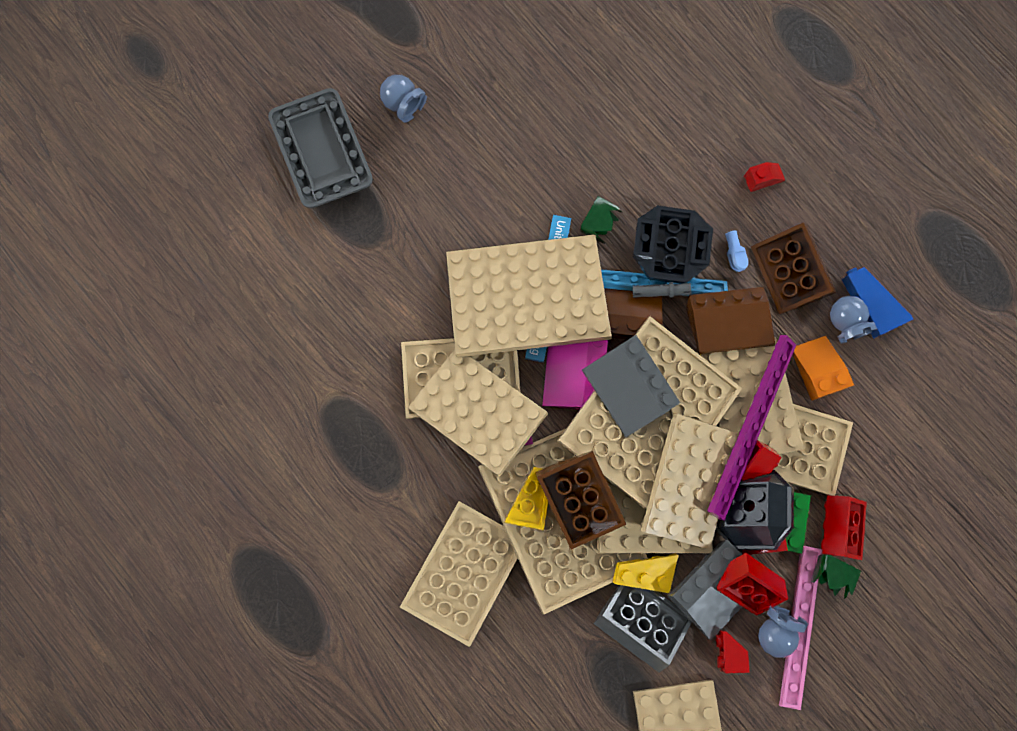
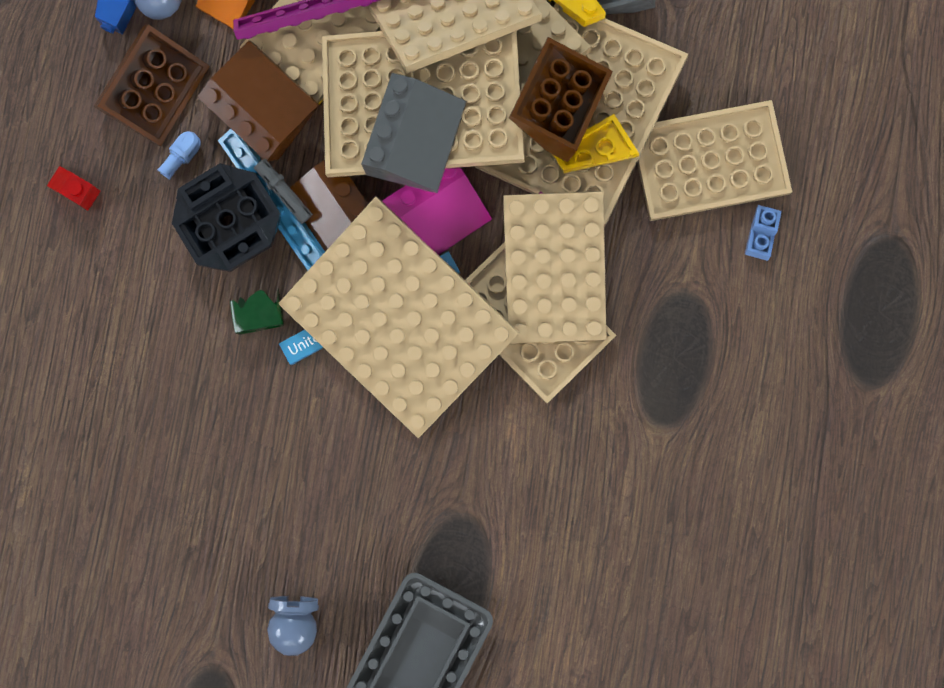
camera: 120 degrees left, 5 degrees up
none -> medium blue slope [745,205,781,261]

